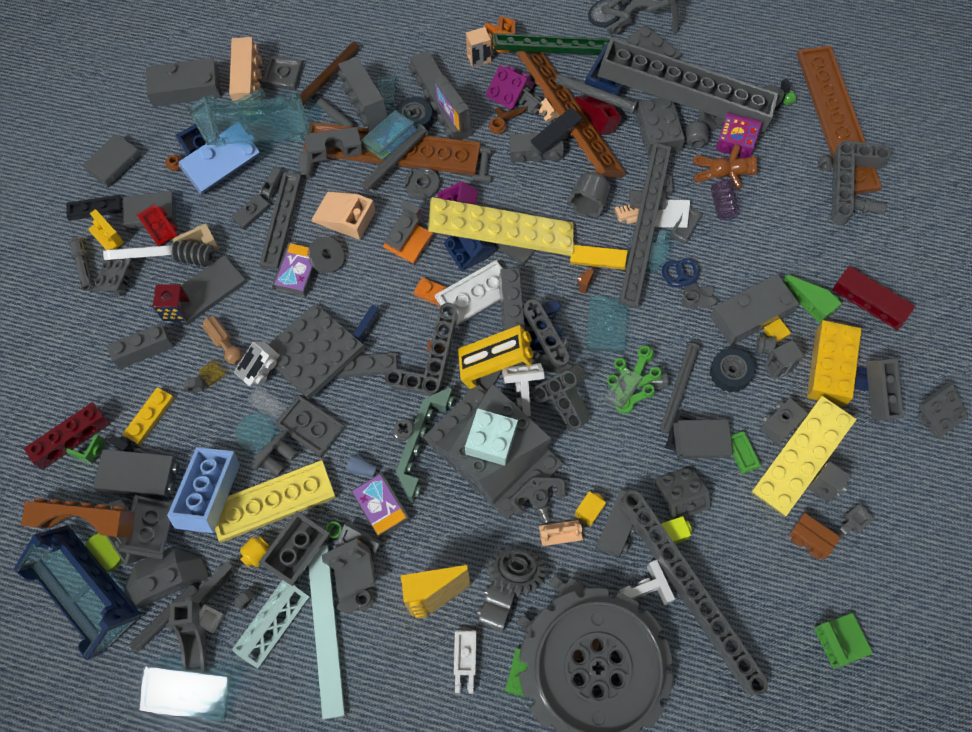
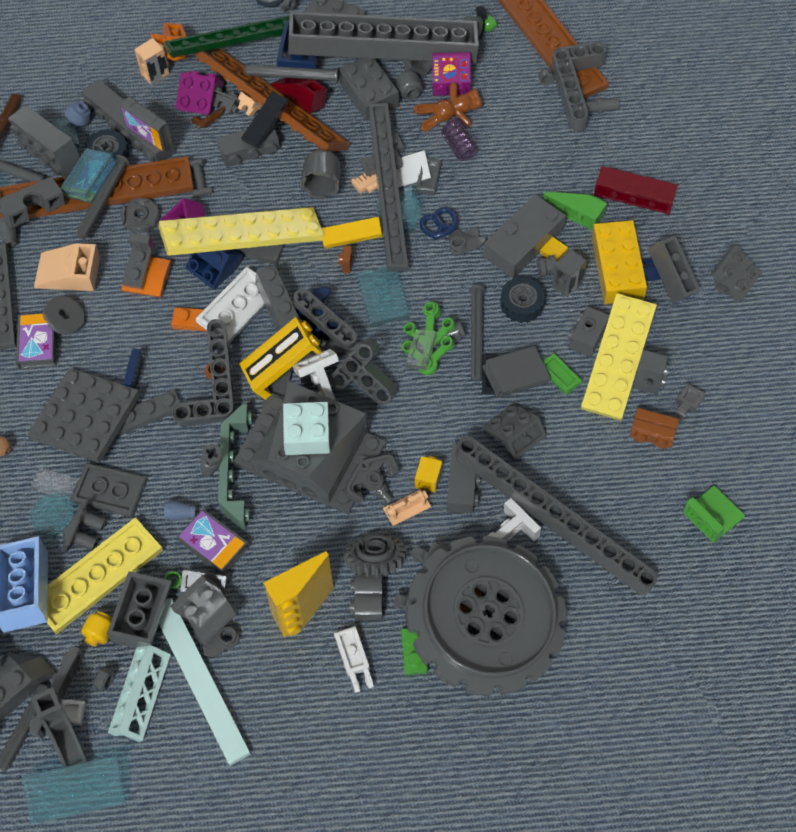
camera: 20 degrees left, 5 degrees down
brick [234,341,280,386] -> none
dark orange plate [489,117,506,134] -> none
neon yellow brick [661,516,692,544] -> none
none -> sand blue cone [65,102,90,127]

